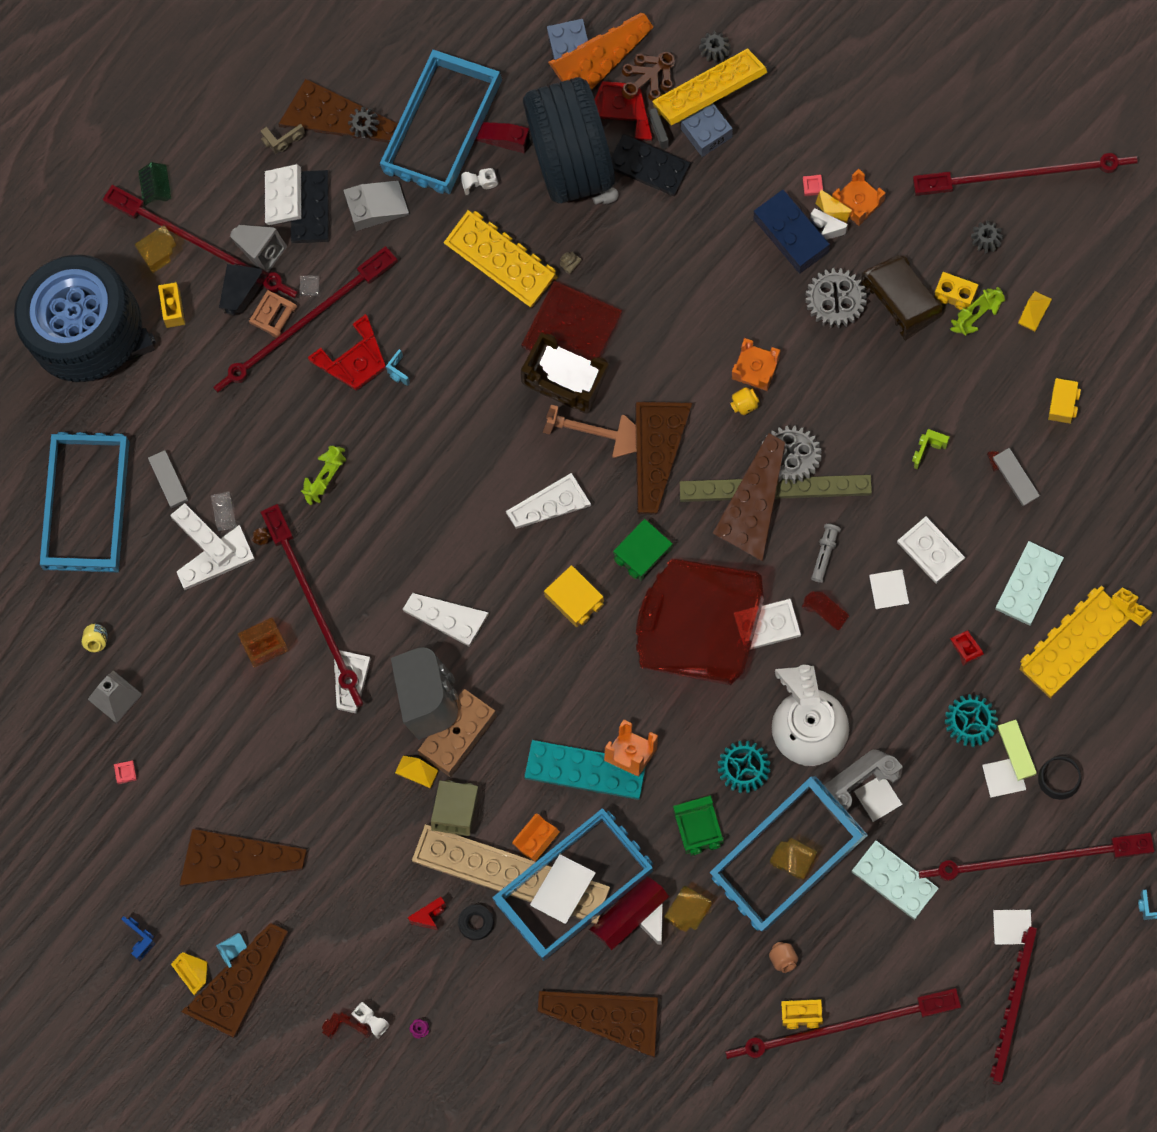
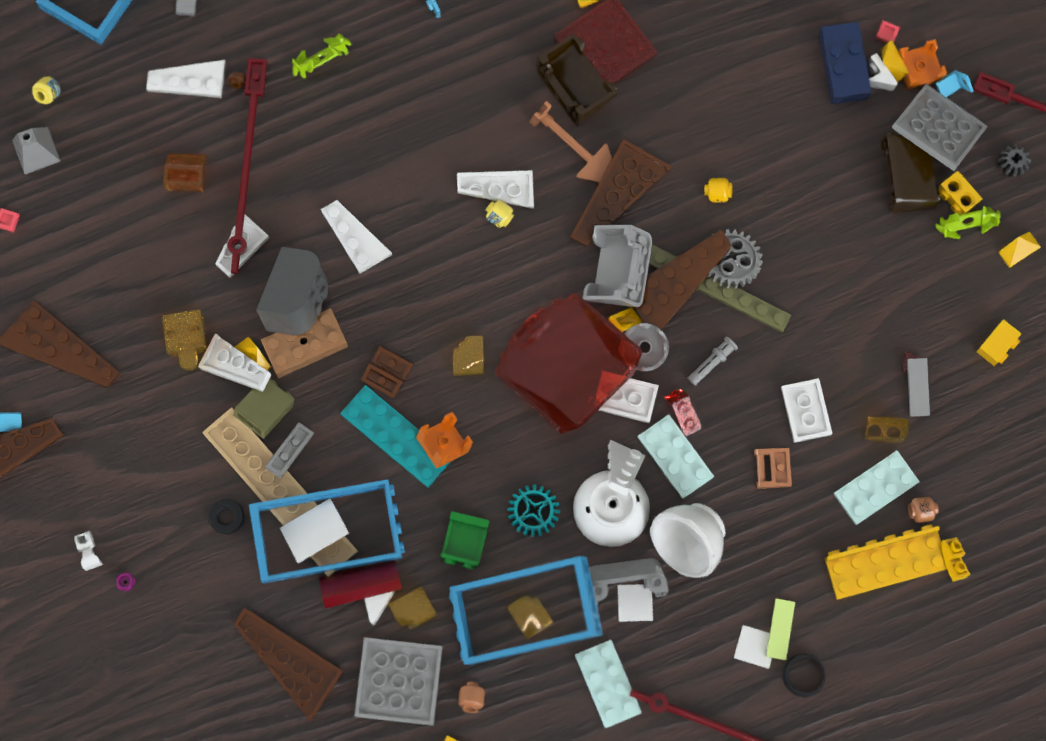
camera: 20 degrees right, 5 degrees up
white plate [170,503,234,567] -> none
clear plate [211,491,237,531] -> none
clear red bracket [322,1012,370,1040] -> none
red slope [407,897,446,930] -> none
orange bracket [512,813,560,862] -> none
yellow brick [544,565,604,628] -> none
green panel [613,519,673,581] -> none
orange panel [732,338,780,391] -> none
light grey gear [805,268,867,328] -> none
white sticker [869,570,909,609] -> none
lime bracket [912,429,949,470] -> none
teal gear [945,694,998,747] -> none
red slope [950,630,984,666] -> none
none -> clear yellow brick [162,309,208,371]
none -> white wing [198,333,271,392]
none -> light grey tile [265,422,314,479]
none -> light grey plate [354,638,443,726]
none -> reddish brown slope [361,346,414,398]
none -> clear yellow piece [453,336,484,376]
none -> light yellow head [486,200,514,228]
none -> light grey windscreen [583,225,652,307]
none -> yellow slope [608,307,643,333]
none -> light grey plate [620,323,669,371]
none -> light aqua plate [637,414,714,500]
none -> white piece [650,503,725,578]
none -> nougat plate [754,448,792,489]
none -> clear yellow piece [865,416,909,444]
none -> light grey plate [892,84,988,171]
none -> nougat head [908,497,939,523]
none -> medium azure bracket [936,70,973,97]

